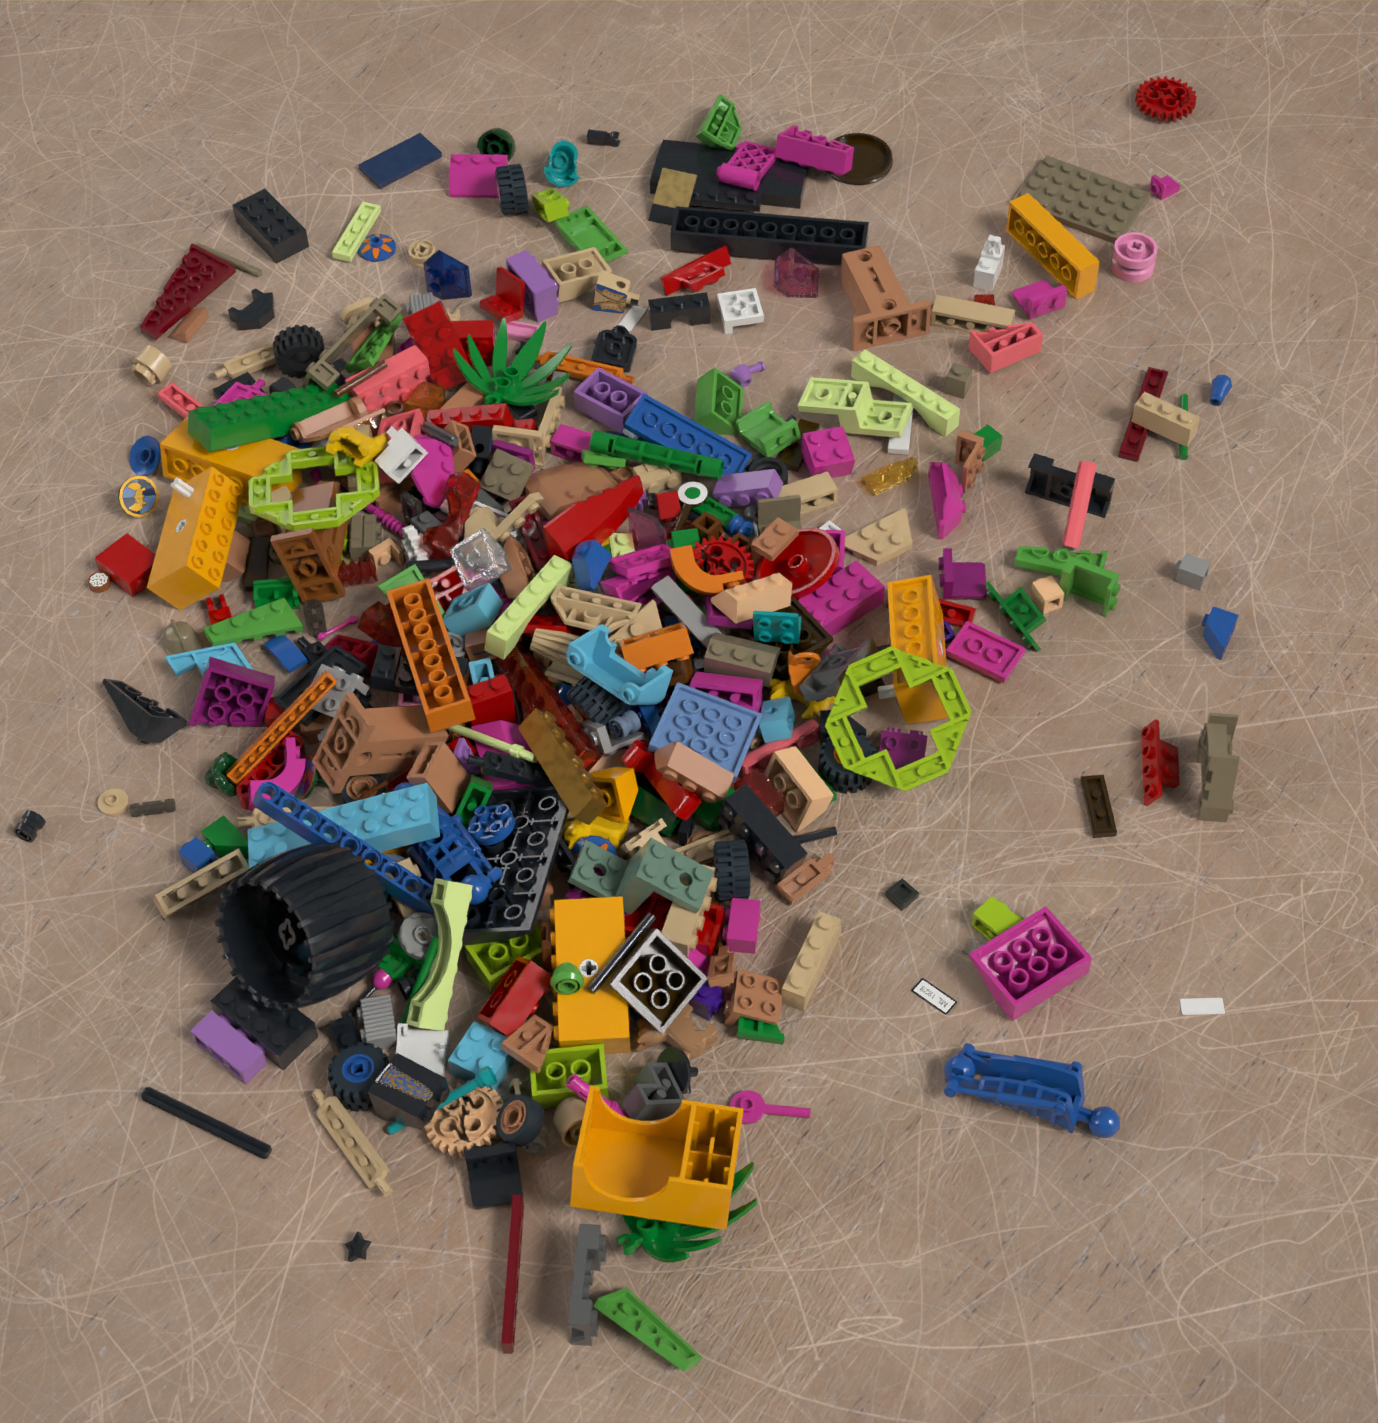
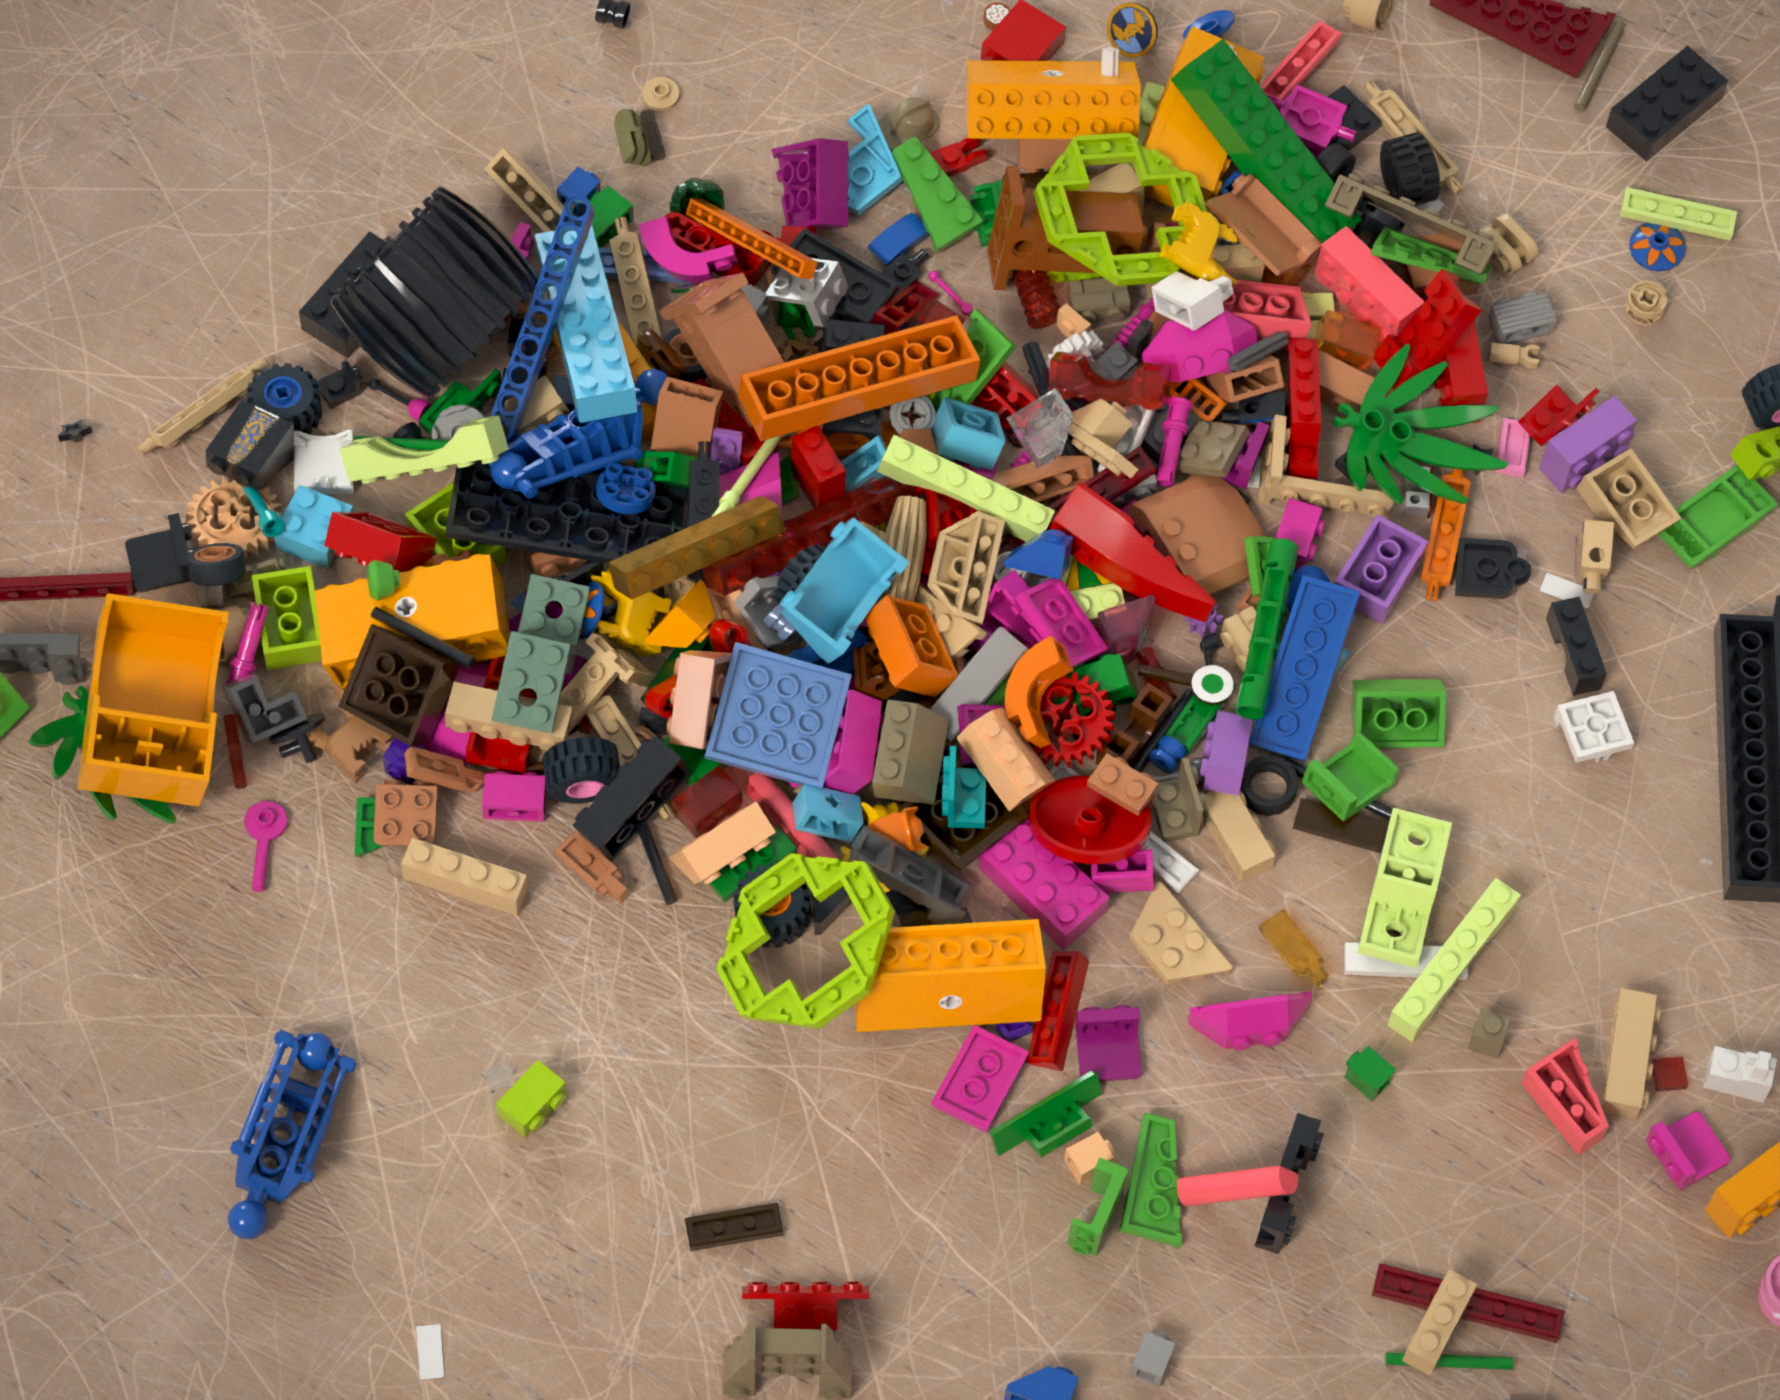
camera: 80 degrees right, 10 degrees up
black wedge [102,679,187,744] -> none
black axle [141,1087,272,1159] -> none
nougat slope [170,308,209,343] -> none
medium lavender brick [190,1011,267,1084] -> none
black piece [228,288,275,331] -> none
clear smoke beam [303,599,327,638] -> none
reddish brown bar [333,360,388,398] -> none
light grey brick [357,993,397,1049] -> none
reddish brown tile [385,401,406,417] -> none
clear blue slope [423,250,472,300] -> none
nougat wing [501,1015,554,1074] -> none
red brick [655,491,681,523] -> none
red bracket [660,245,731,296] -> none
medium lavender bar [729,361,766,387] -> none
clear pink slope [774,248,819,298] -> none
dark pink brick [800,426,855,478] -> none
nougat brick [841,245,931,351] -> none
magenta bracket [879,727,928,770] -> none
pearl dark grey tile [885,878,919,911] -> none
white sticker [911,978,957,1015] -> none
nougat bracket [955,430,986,493] -> none
dark pink slope [969,906,1092,1021] -> none
none -> olive arm [614,109,651,166]
none -> dark pink pin [1156,397,1193,487]

